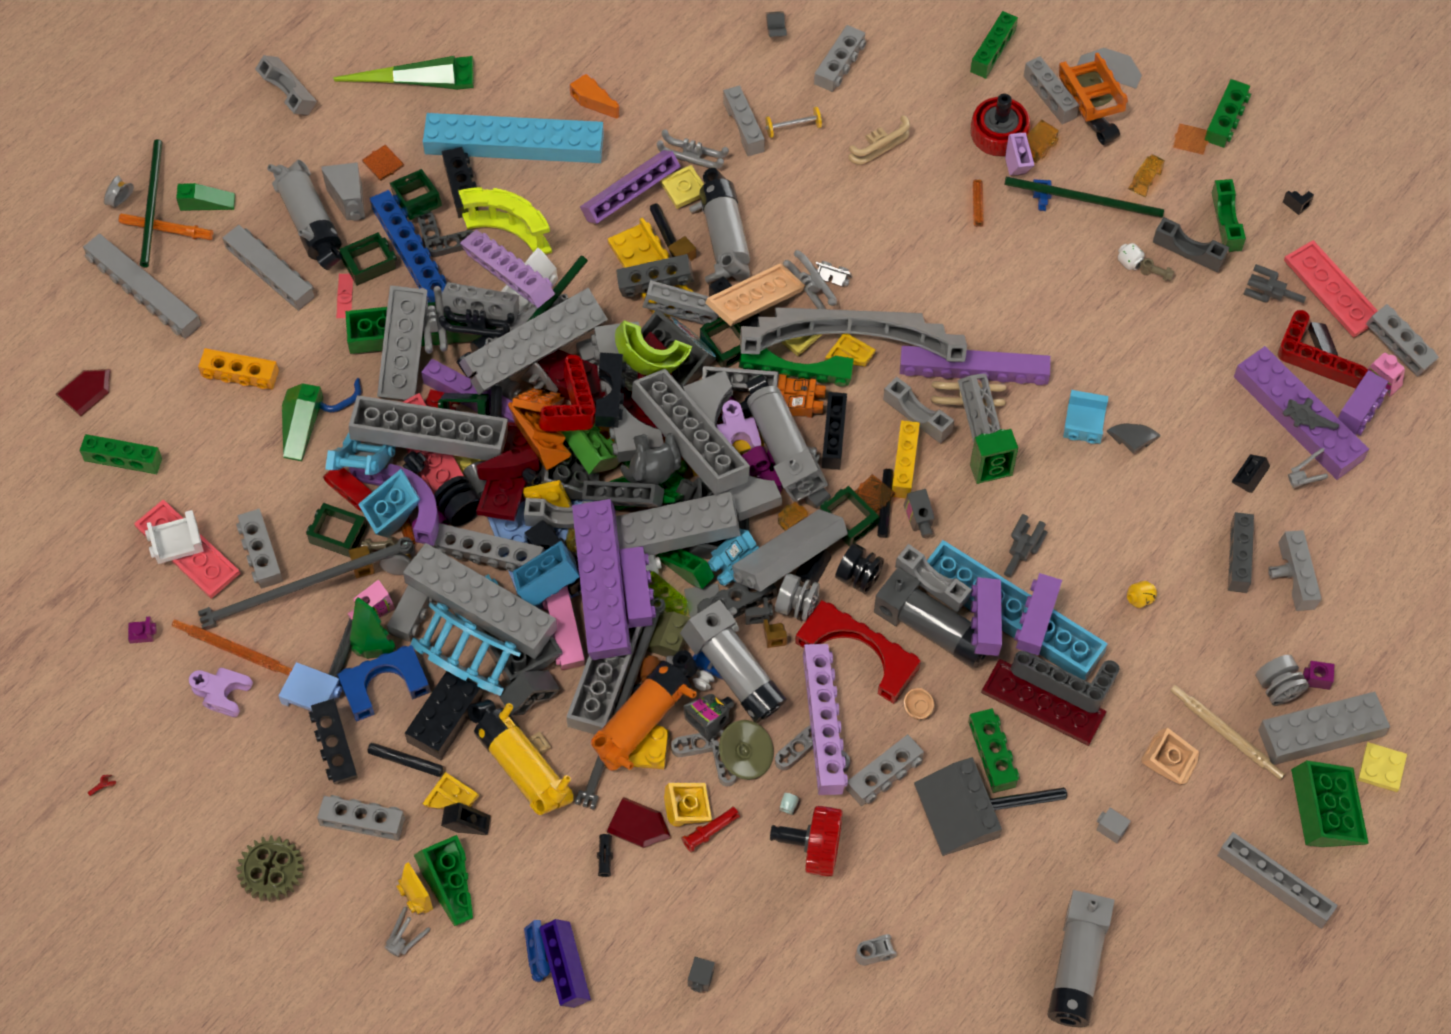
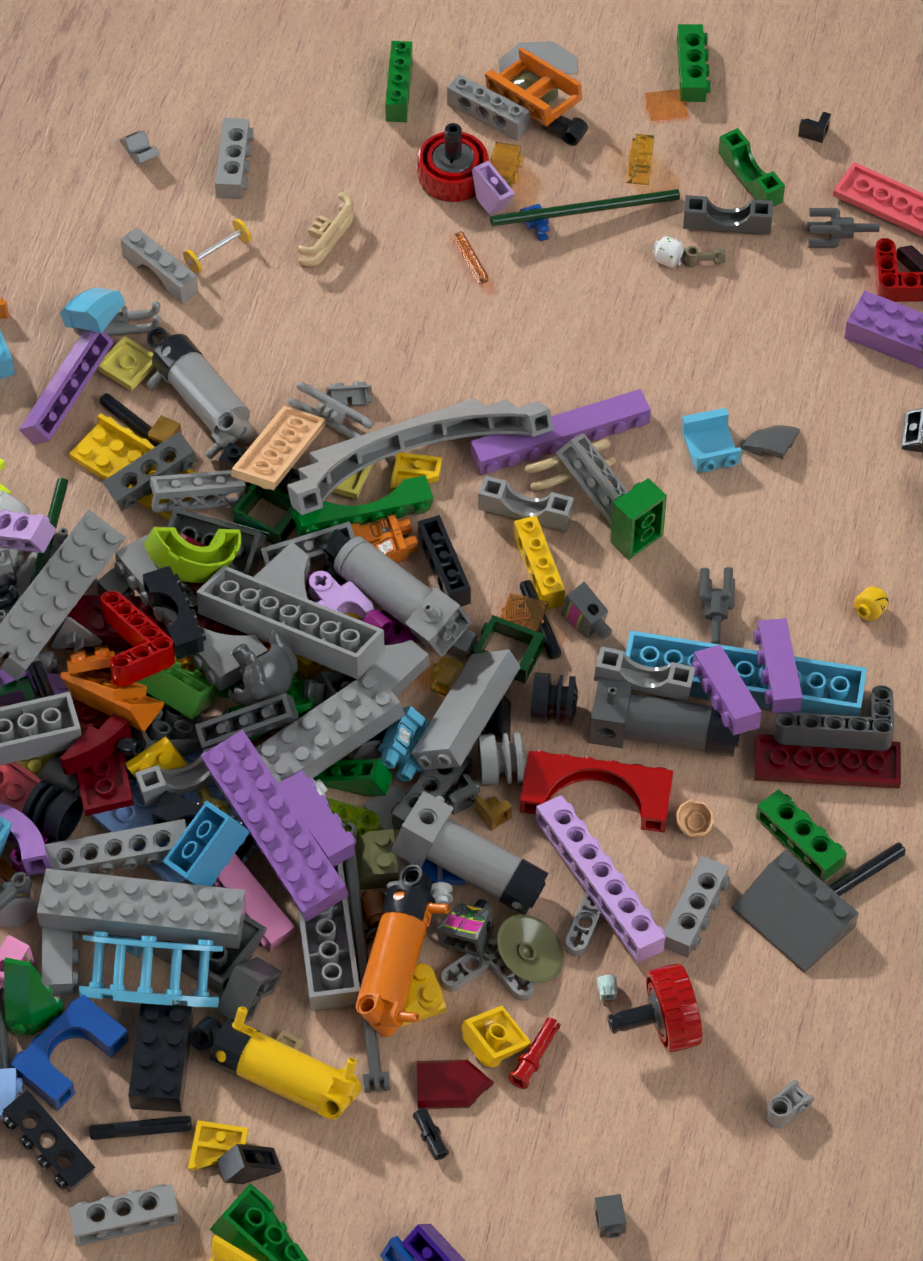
camera: 25 degrees left, 5 degrees down
none -> medium azure slope [60,288,125,333]

